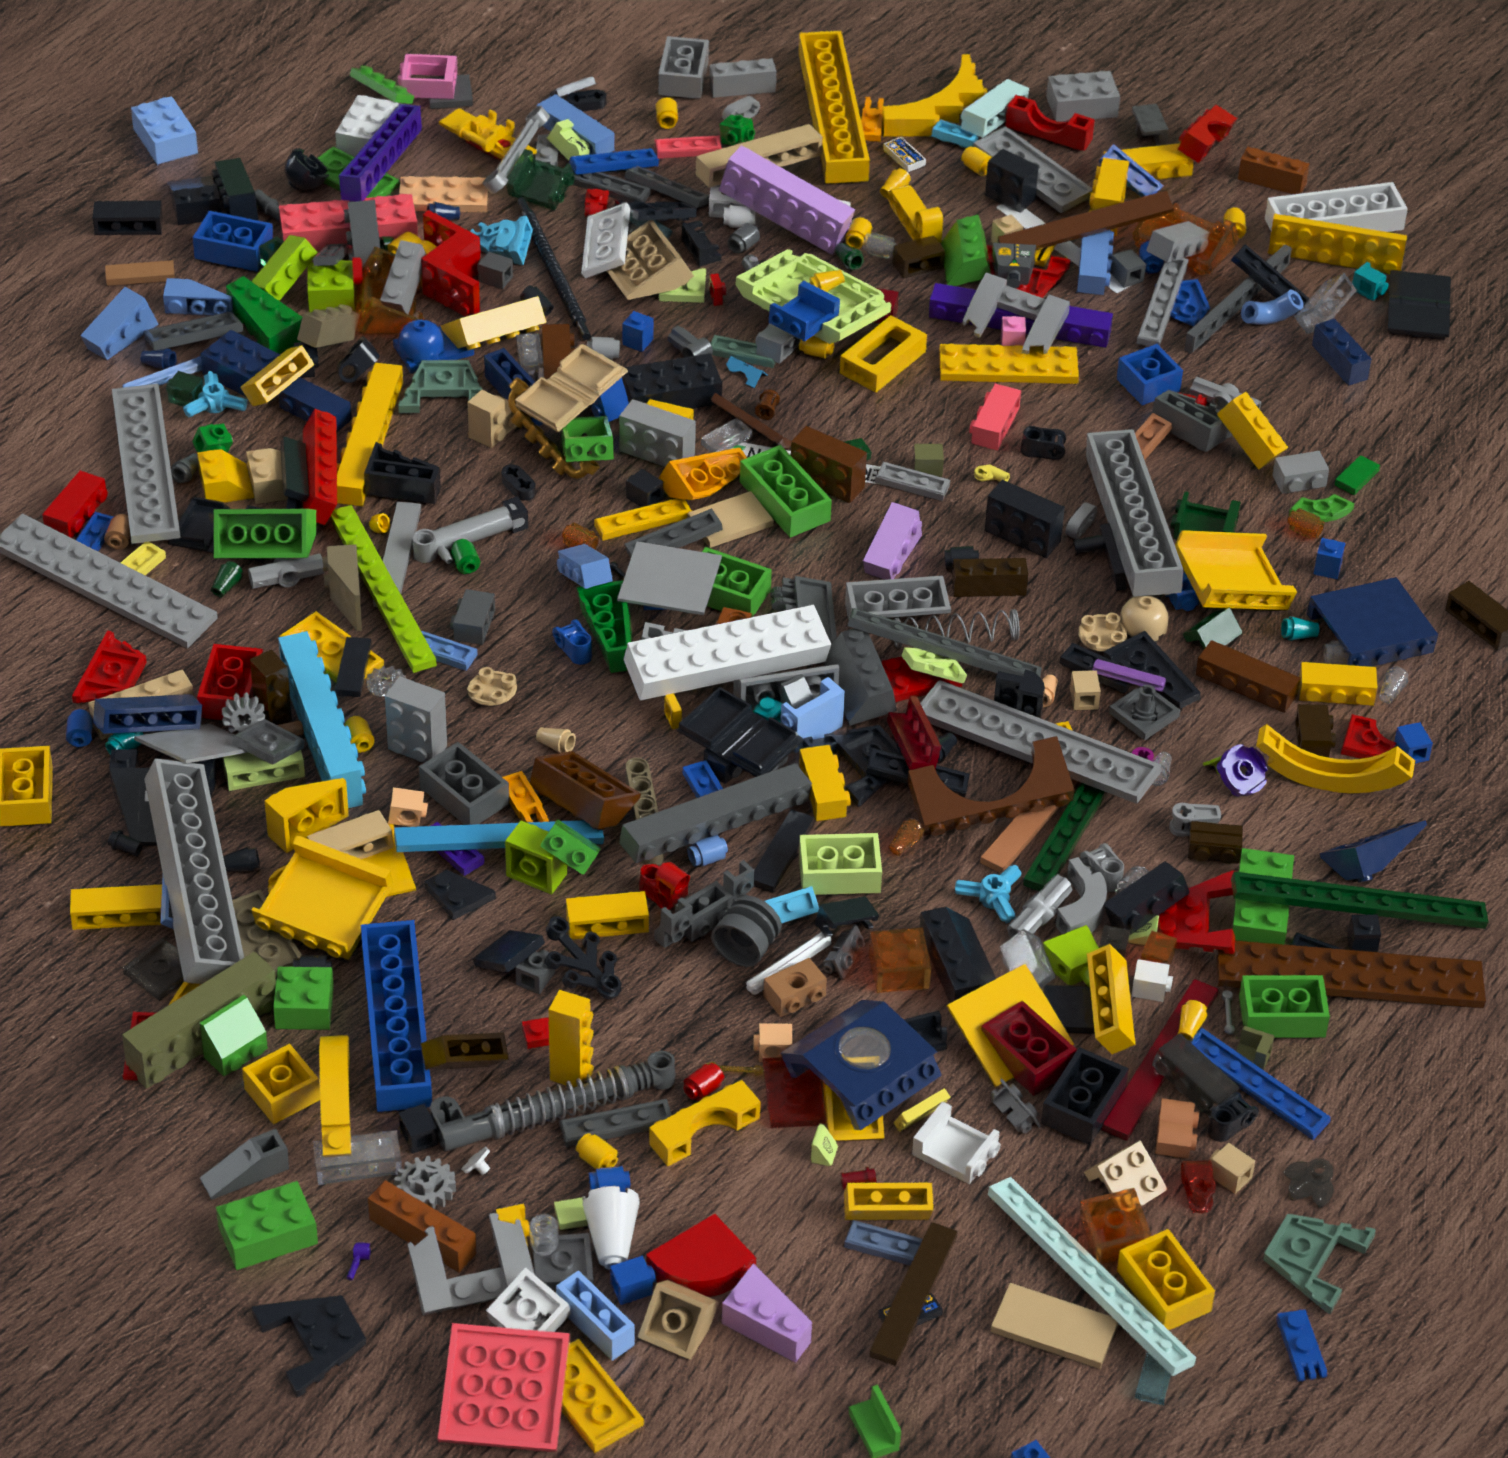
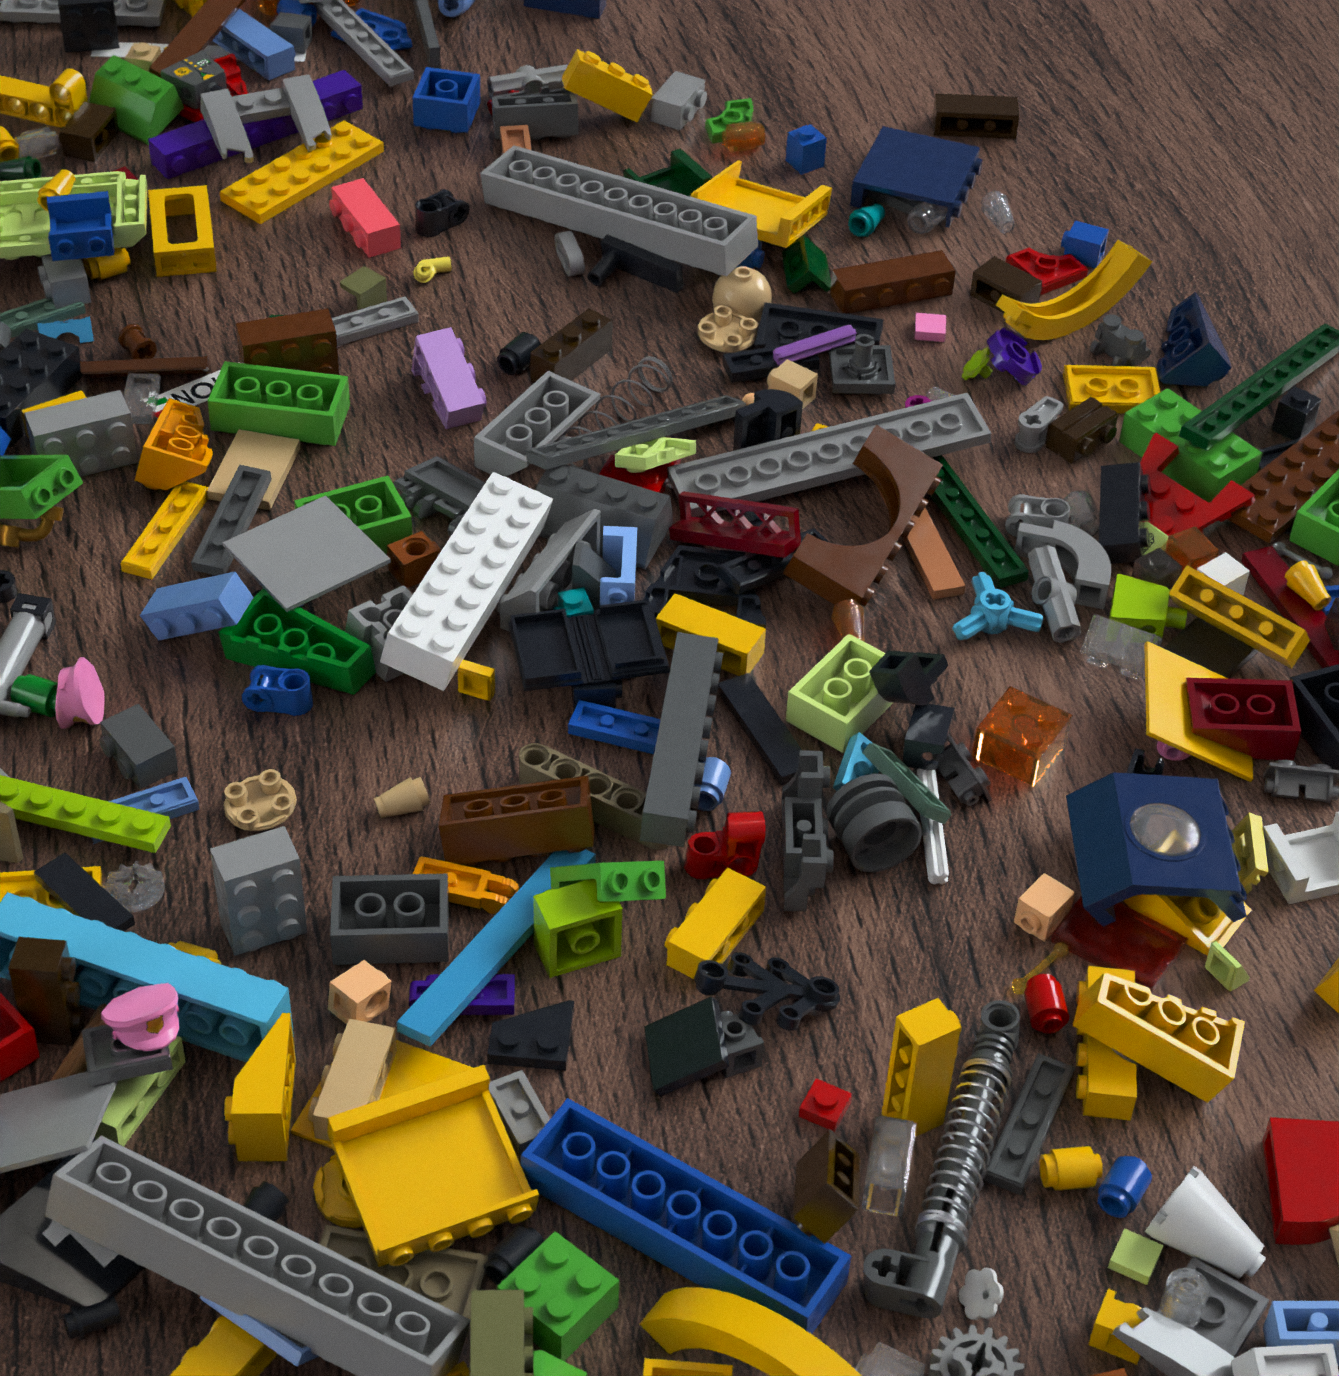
camera: 50 degrees left, 0 degrees up
light grey gear [222,692,265,733] -> none
black brick [398,1104,438,1154] -> none
clear orange brick [562,522,599,550] -> none
blue brick [610,1256,656,1305] -> none
black brick [626,469,663,507] -> none
medium nougat brick [763,958,827,1017] -> none
dark red pin [840,1166,877,1191] -> none
black slope [919,907,996,1003] -> none
yellow brick [961,147,992,176] -> none
black brick [984,480,1065,558] -> none
bright pink brick [1001,316,1026,346] -> none
yellow brick [1299,662,1377,706] -> none
green tile [1334,455,1380,495] -> none
none -> bright pink hat [55,657,105,729]
none -> bright pink hat [101,983,179,1052]
none -> light grey plate [489,1070,550,1154]
none -> clear brick [861,1116,917,1217]
none -> sand green tile [862,743,952,824]
none -> black brick [869,650,949,705]
none -> bright pink tile [914,313,946,342]
none -> yellow tile [1063,365,1160,414]
none -> yellow wedge [1072,972,1245,1103]
none -> dark grey piece [1090,314,1151,366]

